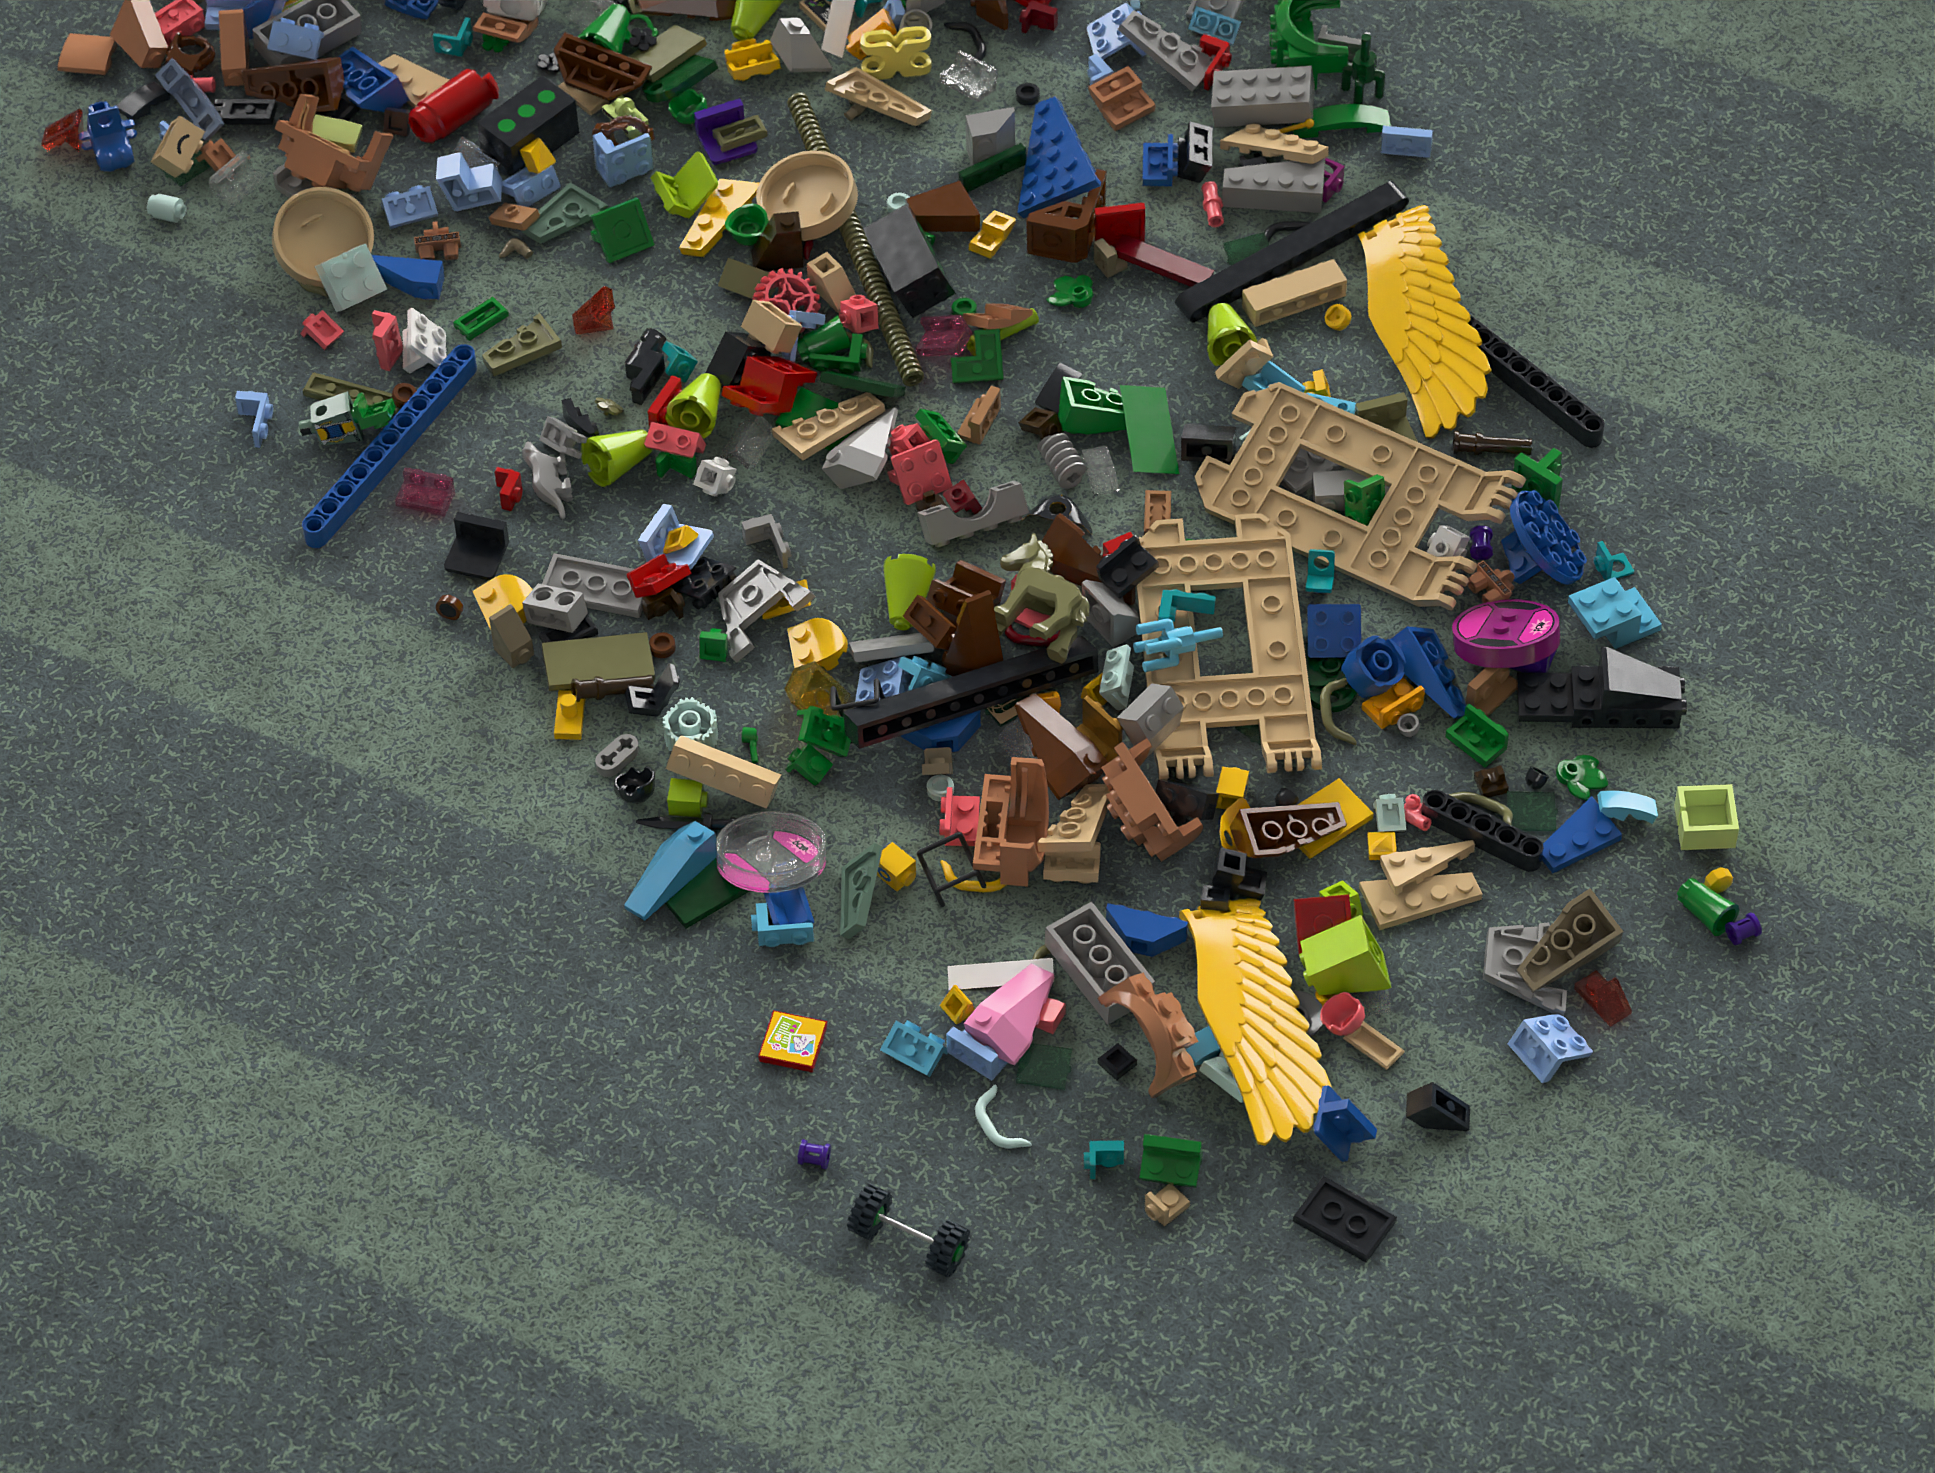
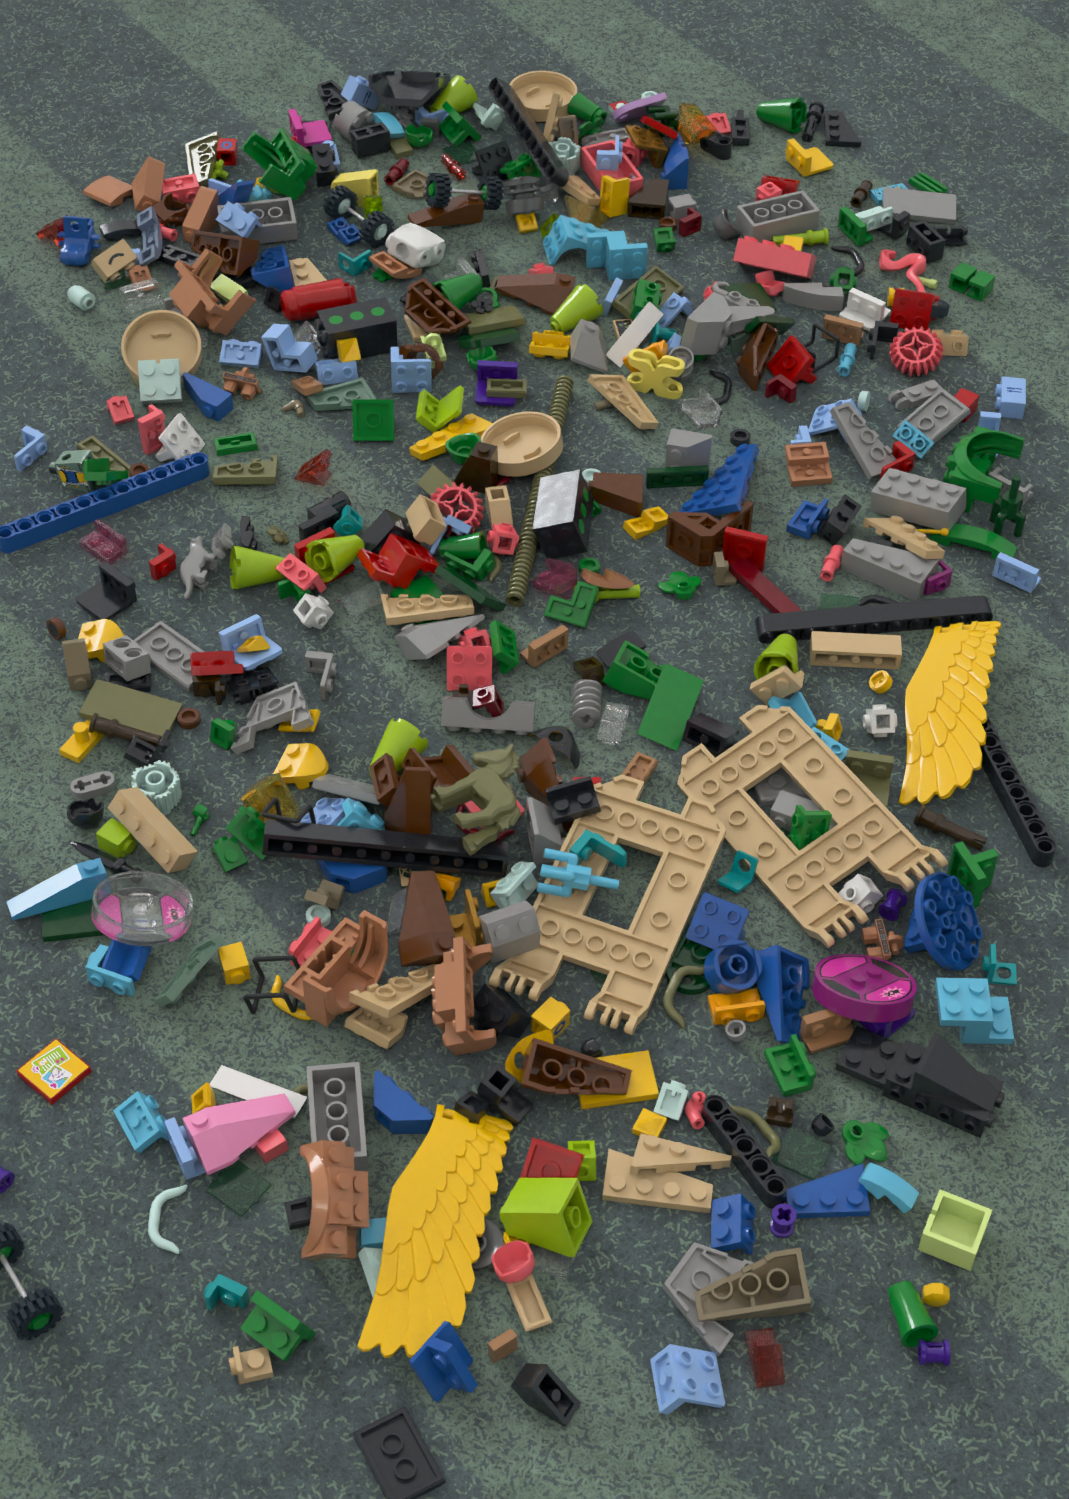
camera: 25 degrees right, 5 degrees down
none -> medium nougat tile [488,1329,518,1363]
none -> blue bracket [711,1193,756,1255]
none -> dark purple bush [770,1204,797,1238]
none -> white brick [863,704,897,737]

